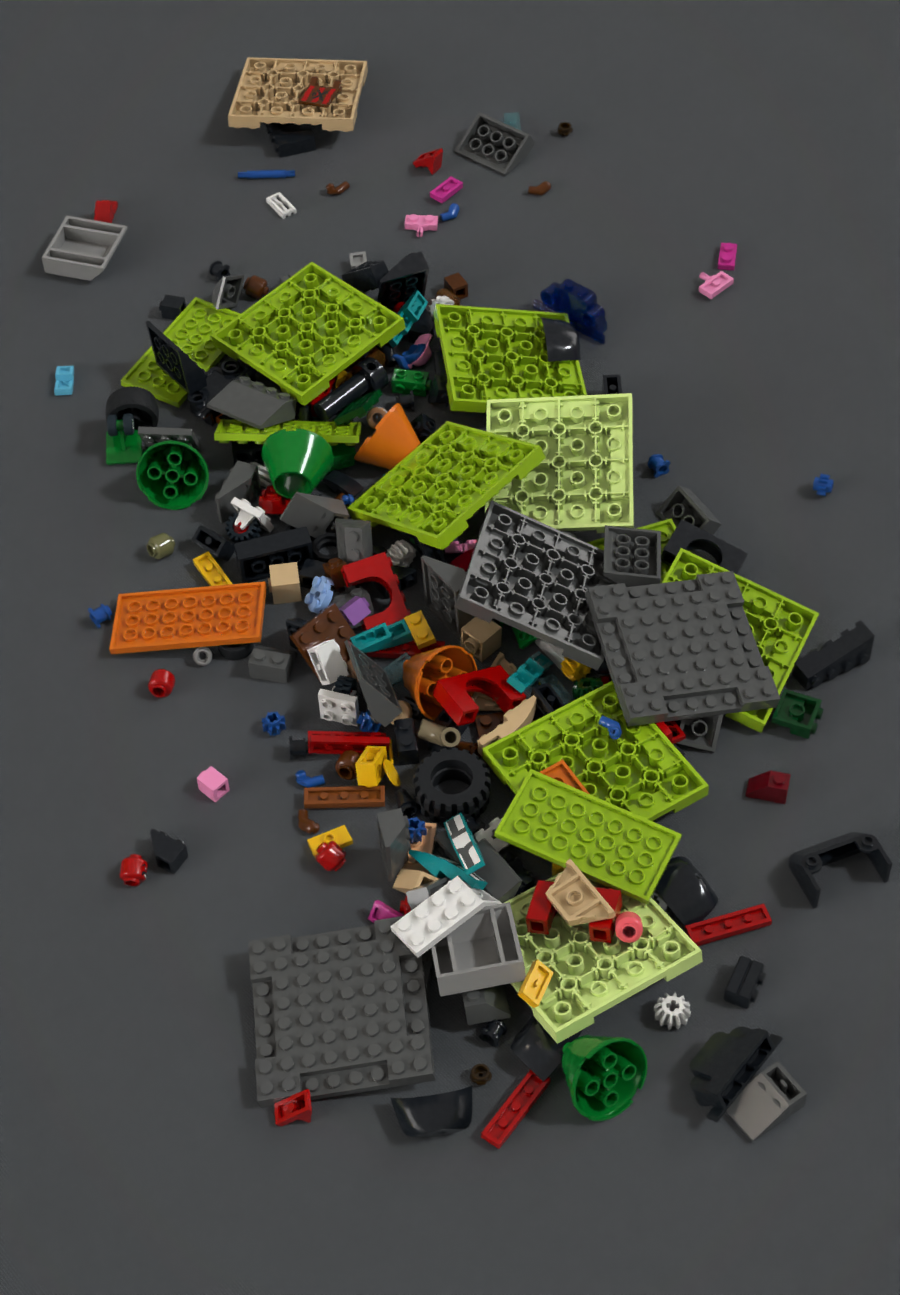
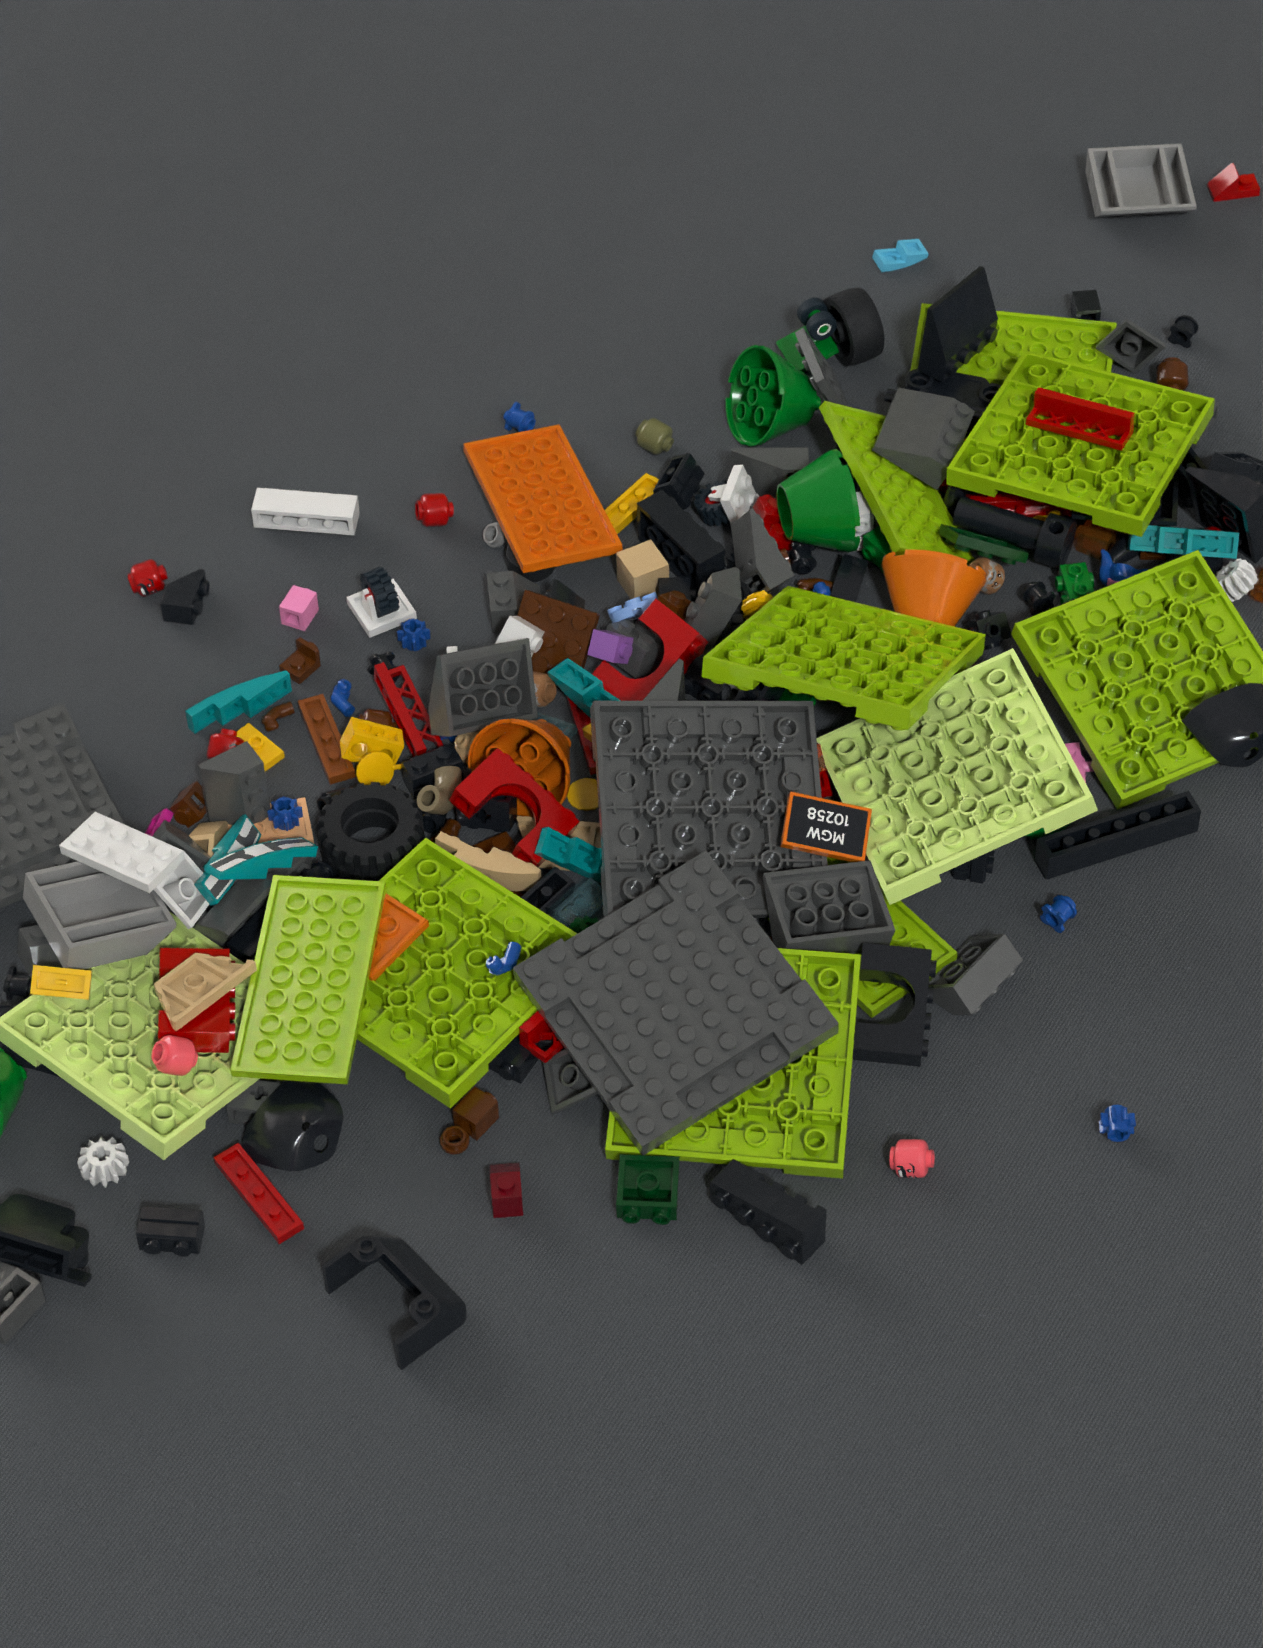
camera: 70 degrees right, 0 degrees up
none -> reddish brown brick [169,781,206,828]
none -> teal slope [185,671,292,734]
none -> white brick [251,488,360,535]
none -> reddish brown bracket [279,637,321,685]
none -> plate [346,566,417,638]
none -> reddish brown plate [440,1126,470,1155]
none -> reddish brown brick [453,1087,499,1141]
none -> black tile [780,792,872,862]
none -> coral head [889,1139,935,1178]
none -> red fence [1026,387,1135,451]

